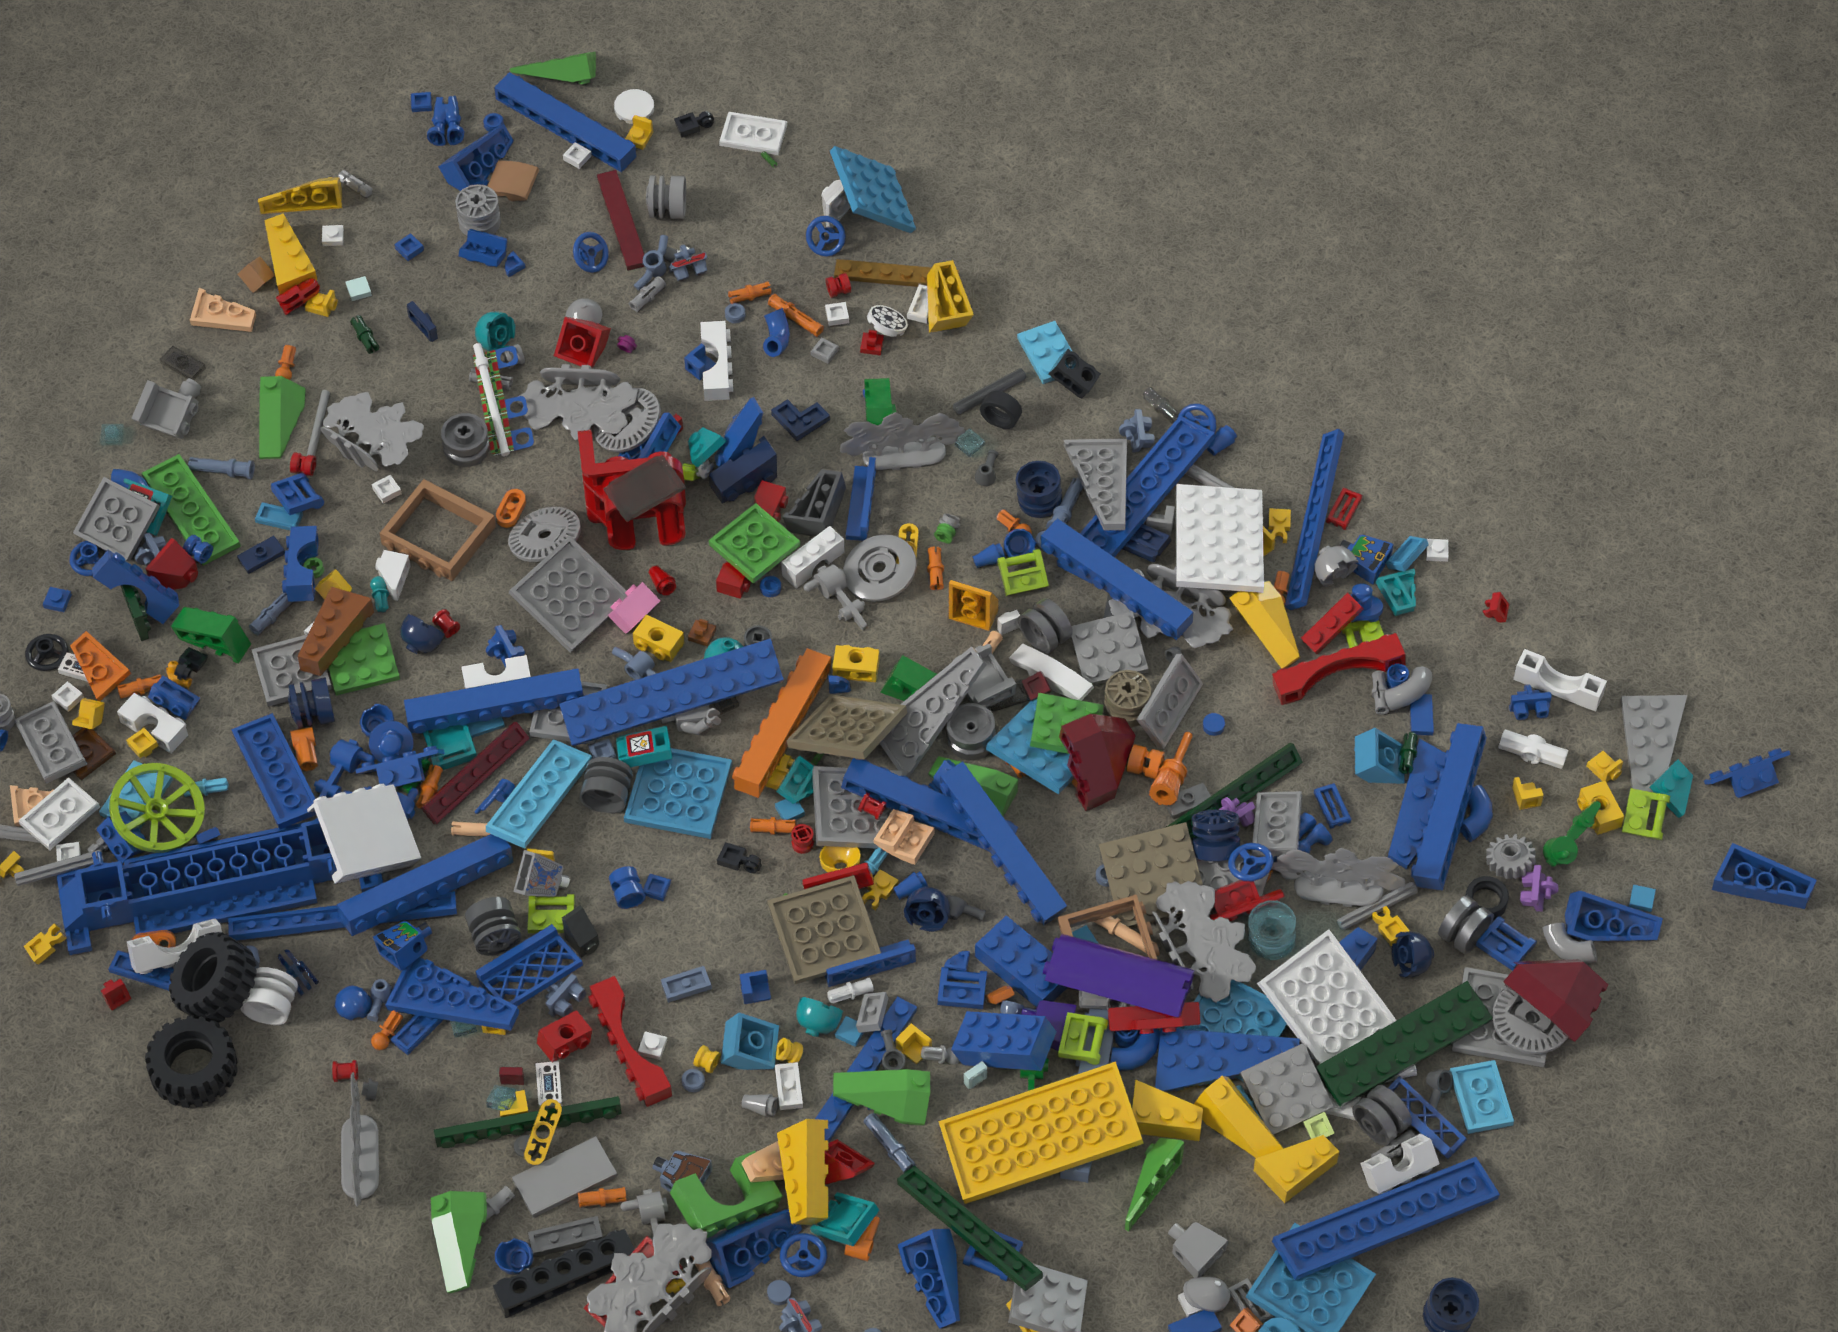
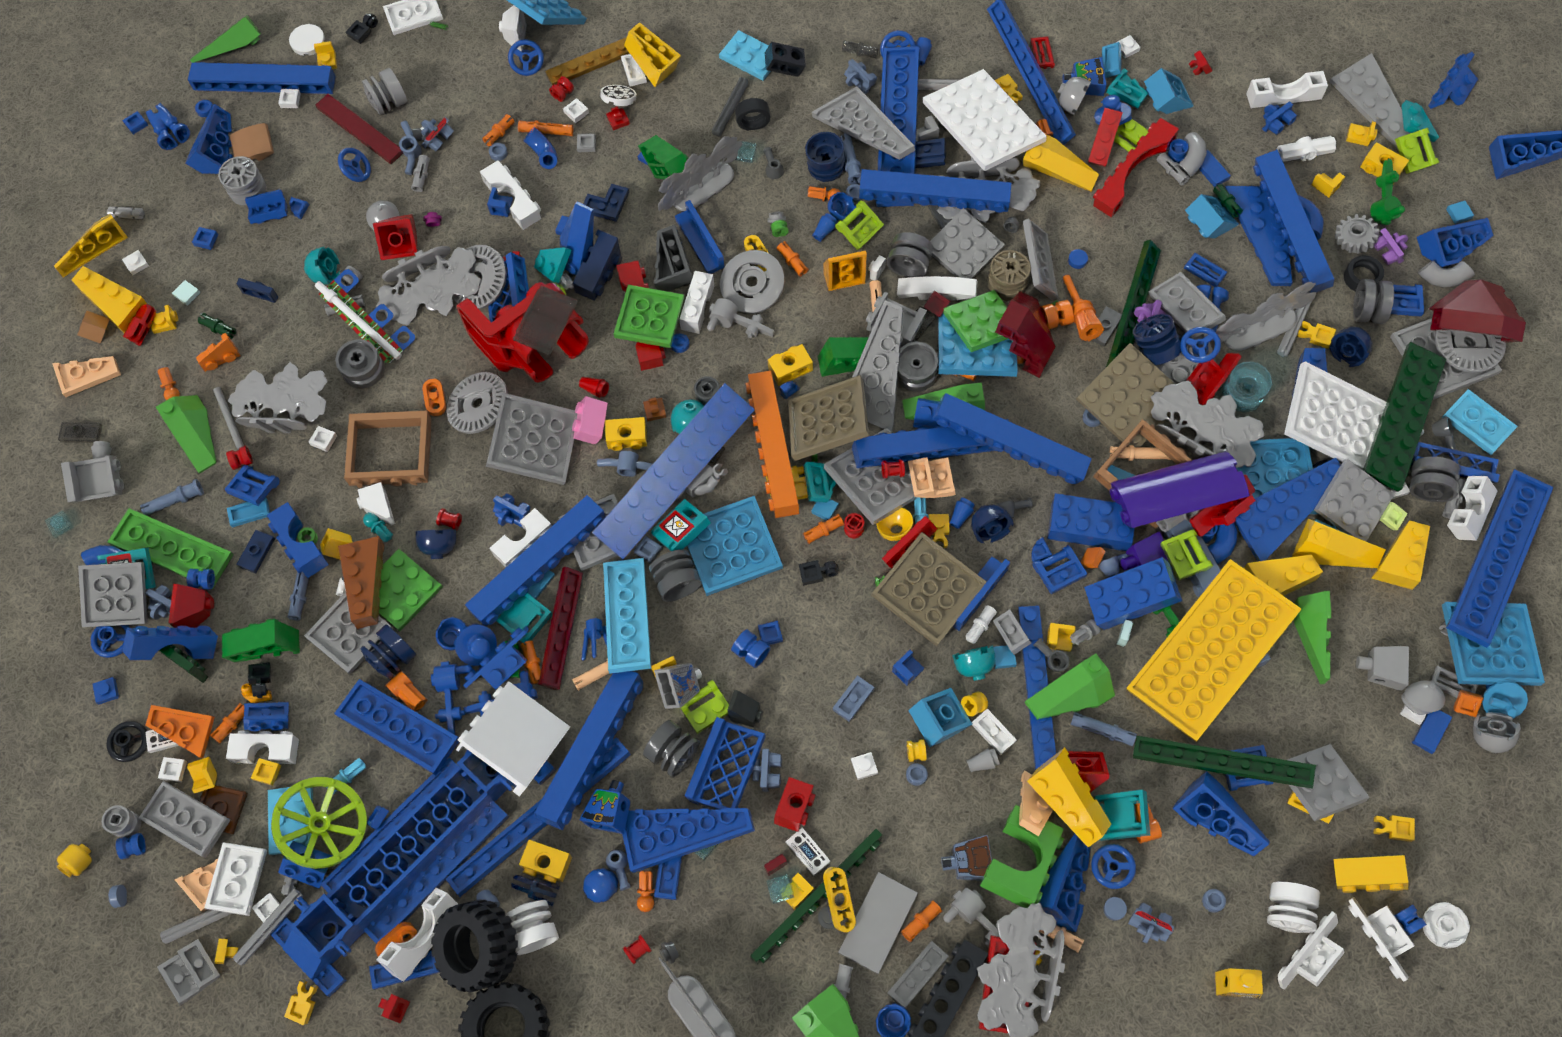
camera: 30 degrees left, 10 degrees up
red arch [588,976,672,1107] -> none
none -> orange wing [196,333,241,372]
none -> yellow brick [519,840,572,884]
none -> dark azure slope [1144,68,1194,114]

